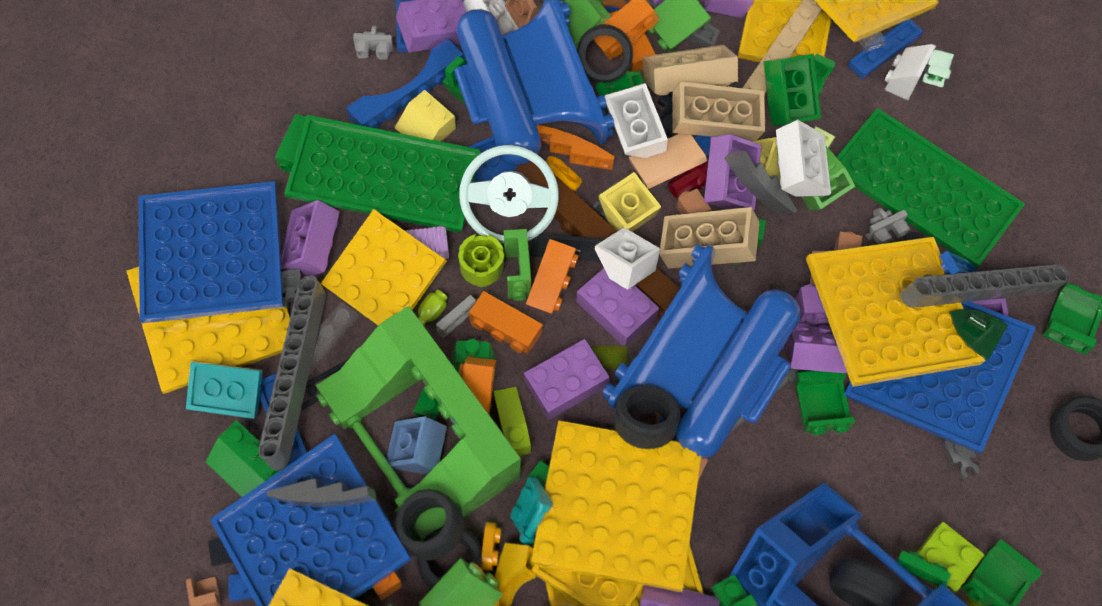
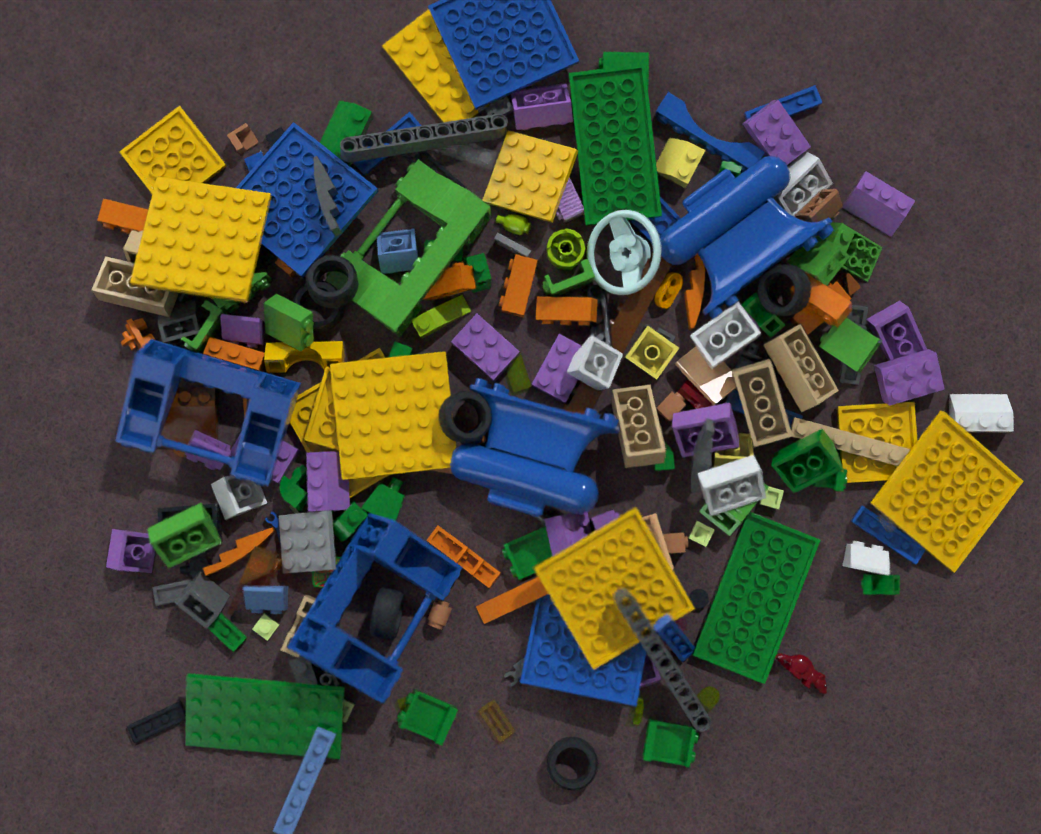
camera: 75 degrees right, 20 degrees up
teal plate [186,361,263,419] -> none
light grey hips [353,26,394,60] -> none
light orange plate [481,522,501,571] -> none
teal plate [510,477,553,545] -> none
light grey hips [866,208,910,245] -> none
green plate [898,551,952,587] -> none
lime brick [916,522,984,593] -> none
dark green shield [950,309,1008,360] -> none
none -> green torso [362,477,405,522]
none -> orange slope [426,525,501,589]
none -> nougat brick [428,599,452,630]
none -> orange slope [476,576,549,624]
none -> clear yellow tile [478,699,516,742]
none -> clear neon green tile [633,697,644,725]
none -> yellowish green plate [688,521,715,547]
none -> clear neon green tile [696,686,720,710]
none -> dark red animal [775,653,827,694]

